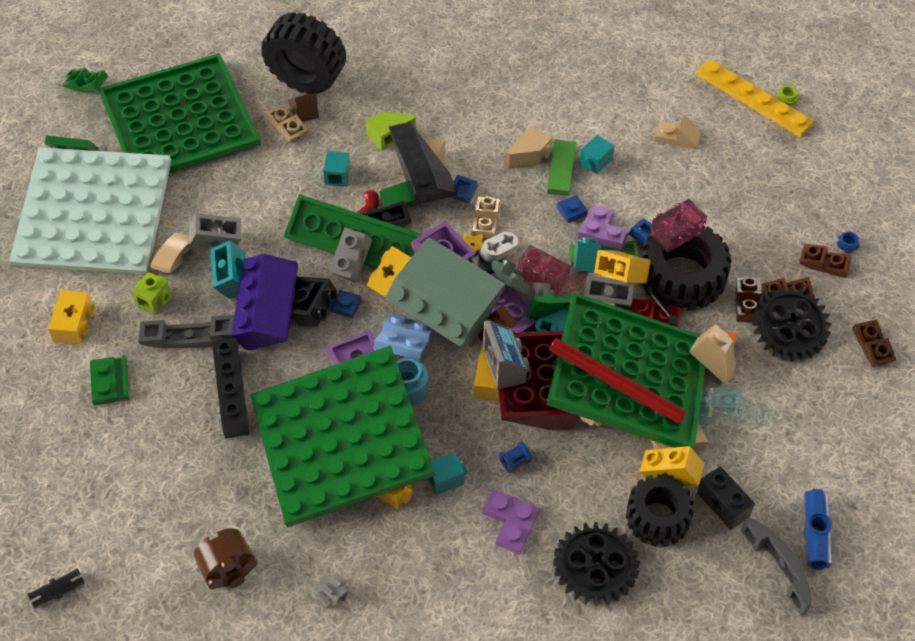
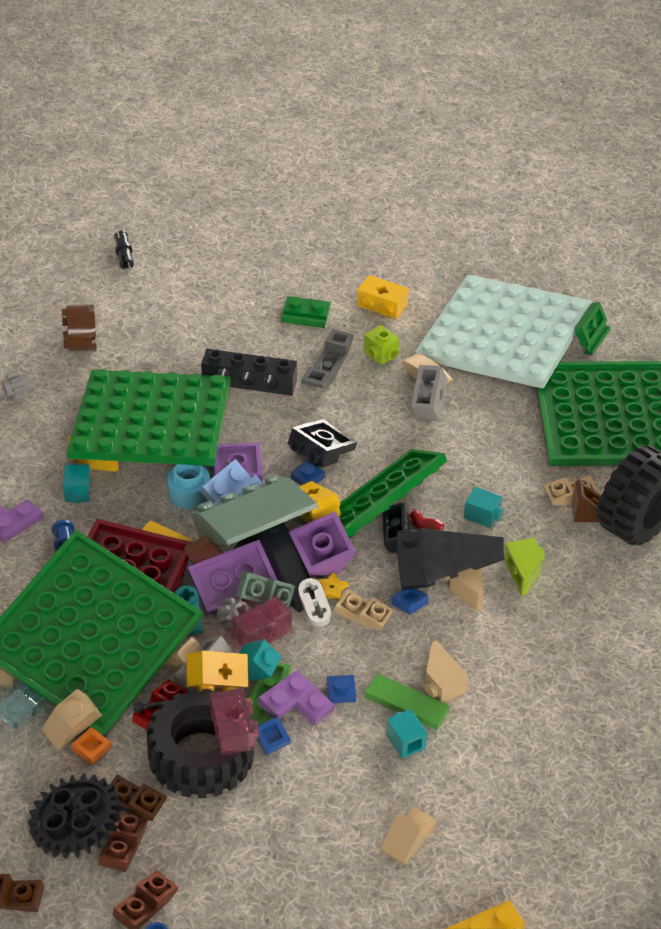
camera: 110 degrees right, 10 degrees down
teal brick [211,240,246,299] -> none
dark purple slope [231,254,298,350] -> none
light grey brick [329,227,372,283] -> none
light grey slope [483,320,530,390] -> none
green slope [525,293,572,320] -> none
red axle [549,338,686,424] -> none

